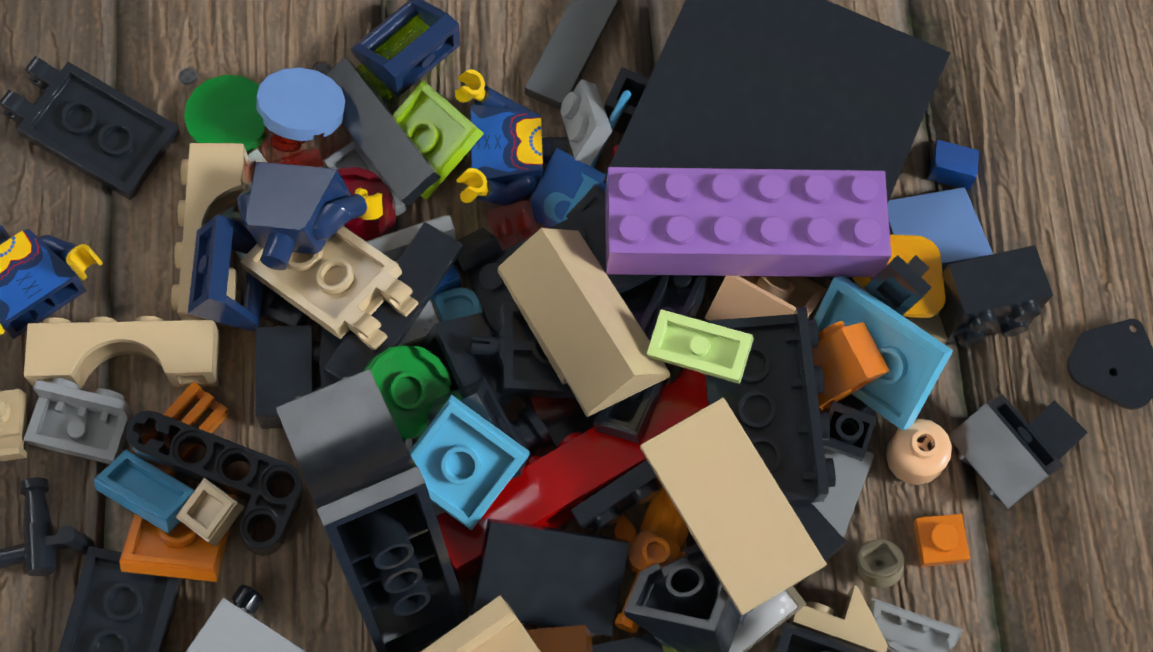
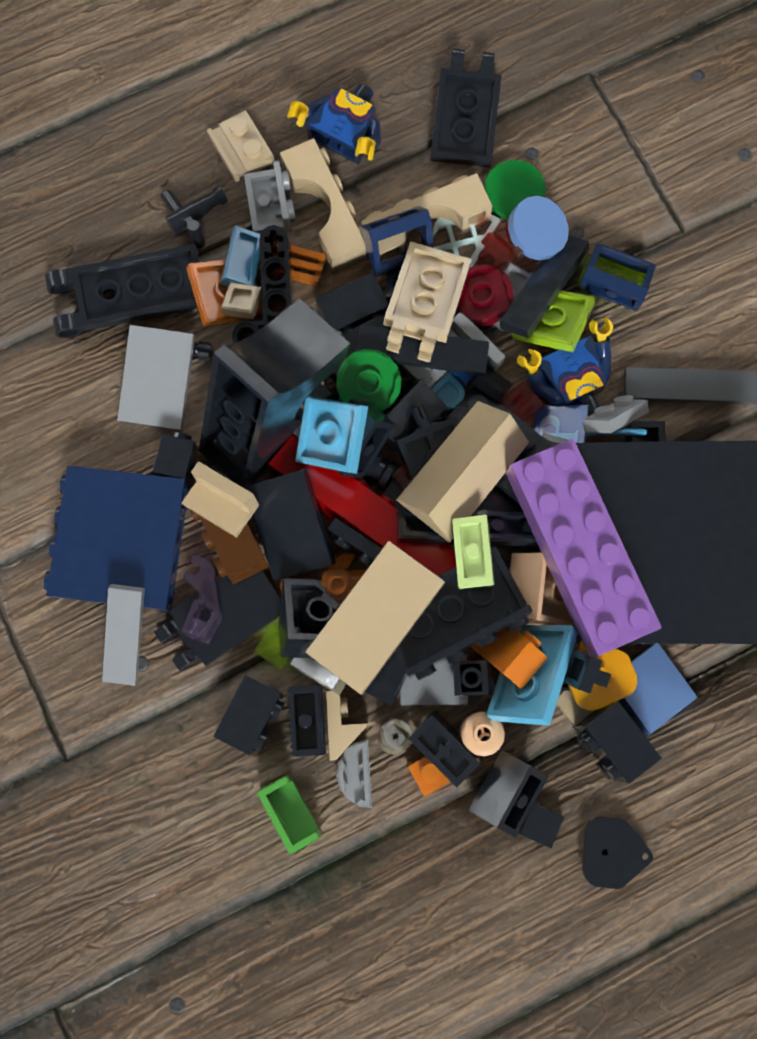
camera: 70 degrees right, 10 degrees up
dark blue torso [237,162,383,270] -> none
blue slope [927,140,979,190] -> none
none -> black hinge [408,709,483,788]

